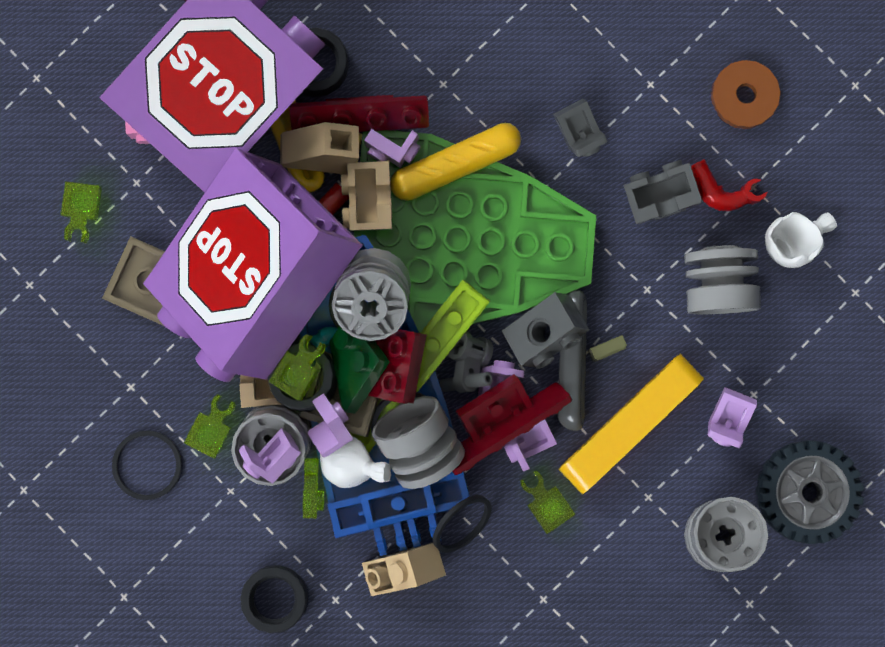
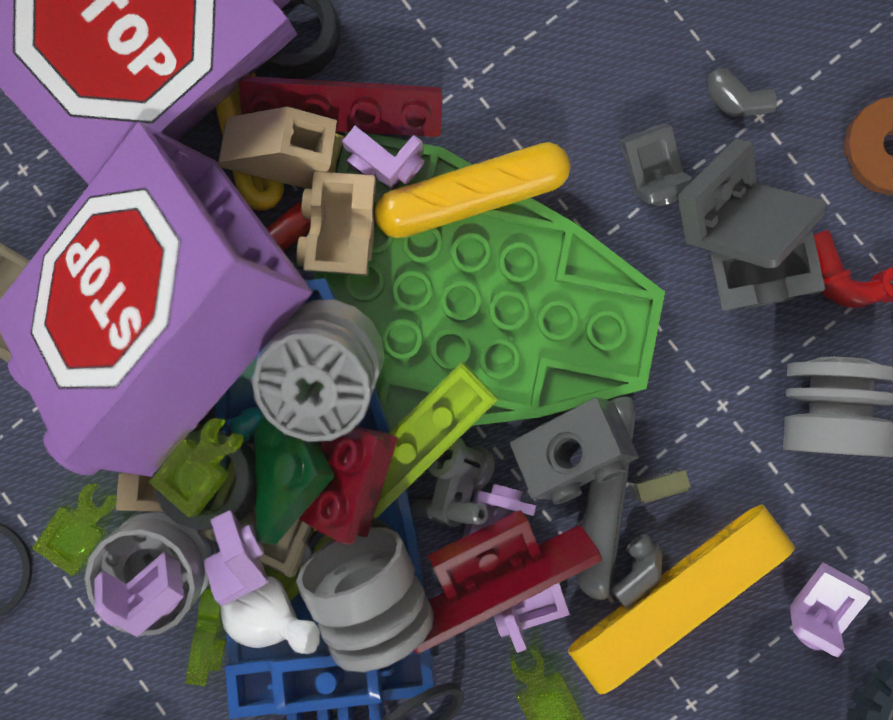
camera: 10 degrees right, 0 degrees up
none -> dark grey arm [610,534,663,610]
none -> dark grey bracket [678,139,826,268]
none -> dark grey arm [707,68,777,118]

